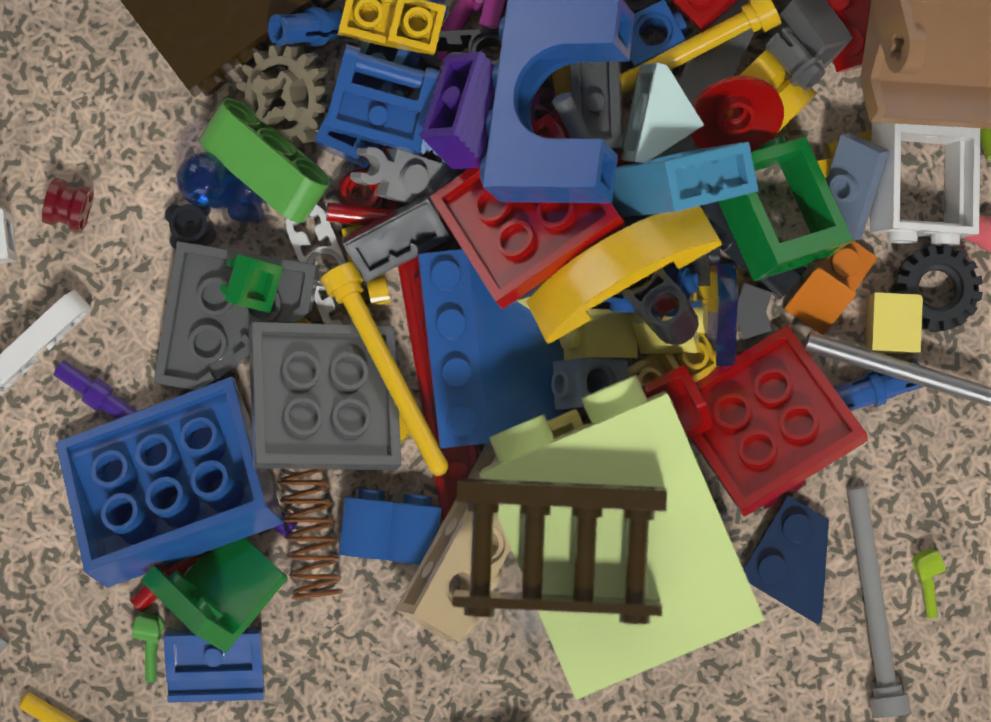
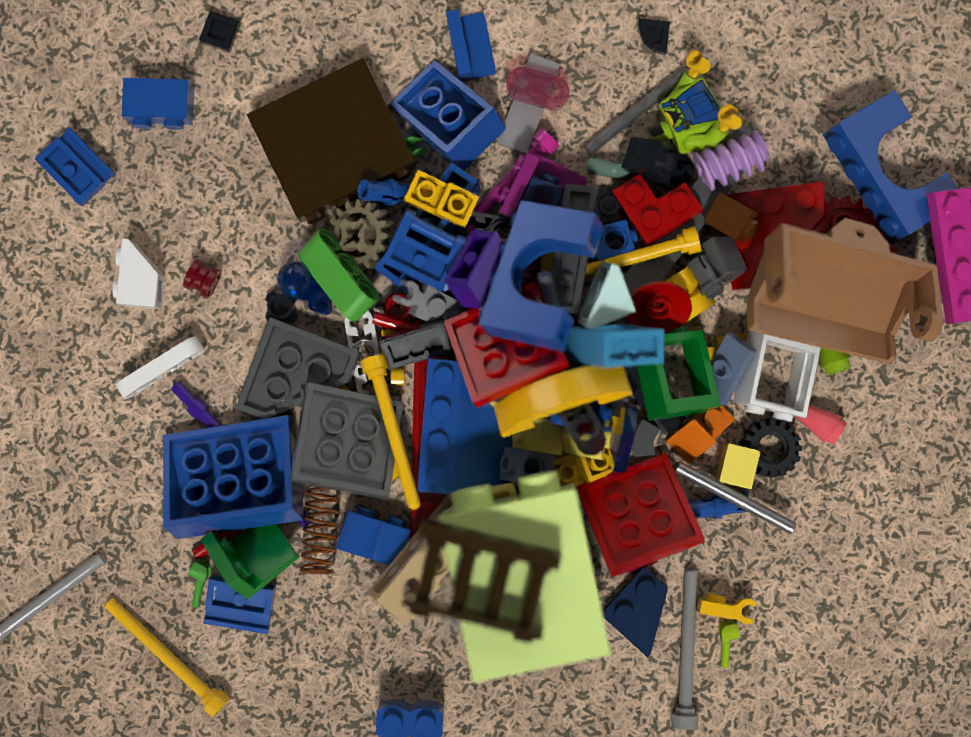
camera: 10 degrees right, 0 degrees up
green tile [220,254,283,313] -> none
red panel [642,365,714,440] -> none
none -> yellow plate [696,593,757,624]

